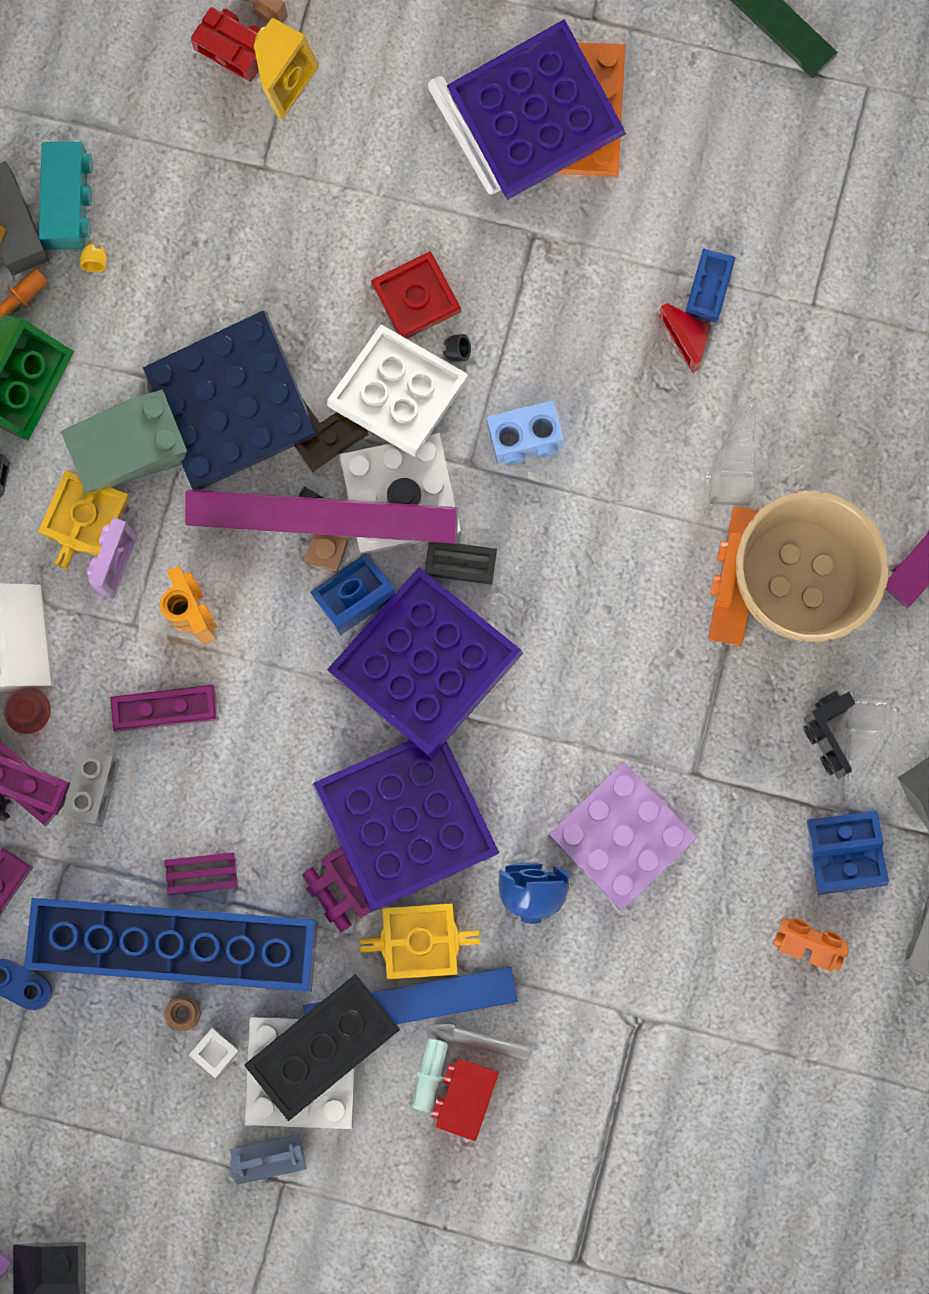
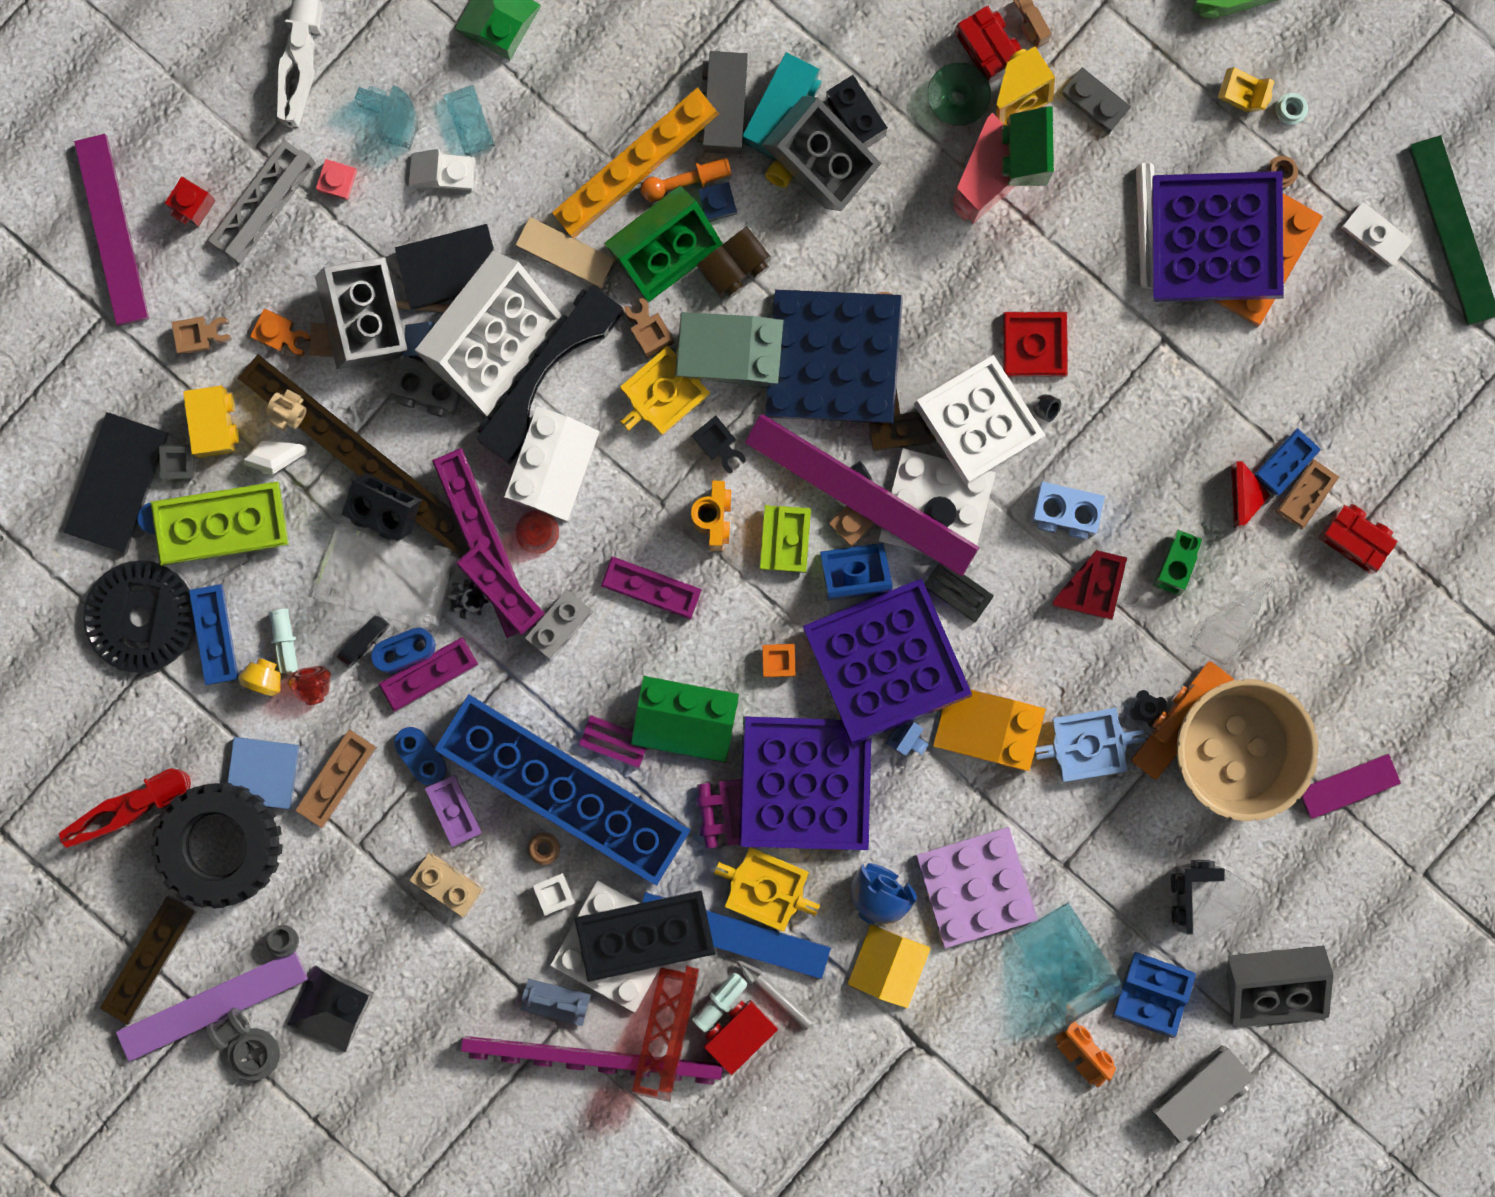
camera: 15 degrees right, 5 degrees up
lavender plate [87,518,137,599] -> none
none -> tan brick [409,853,485,917]
none -> medium lavender plate [425,775,482,847]
none -> magenta plate [461,1036,723,1085]
none -> medium nougat plate [624,298,675,358]
none -> green slope [631,676,739,763]
none -> clear red fence [632,966,699,1102]
none -> black plate [691,415,746,475]
none -> dark brown brick [697,226,771,299]
none -> dark blue plate [698,182,737,222]
none -> lime plate [760,505,811,573]
none -> dark grey brick [762,96,881,211]
none -> orange plate [762,644,796,677]
none -> black brick [825,75,888,148]
none -> yellow slope [847,924,931,1008]
none -> medium blue tile [885,721,929,756]
none -> clear green dish [927,62,991,126]
none -> light orange slope [933,689,1046,772]
none -> coral slope [952,113,1016,224]
none -> green slope [1001,106,1054,186]
none -> clear light blue slope [1013,903,1122,1026]
none -> light blue plate [1035,708,1145,782]
none -> dark red wing [1051,550,1127,621]
none -> dark grey plate [1061,67,1131,134]
none -> black plate [1129,690,1167,727]
none -> green leg [1152,529,1202,596]
none -> medium nougat plate [1266,156,1298,188]
none -> medium nougat plate [1275,459,1339,530]
none -> red brick [1318,504,1398,574]
none -> white plate [1341,202,1412,268]

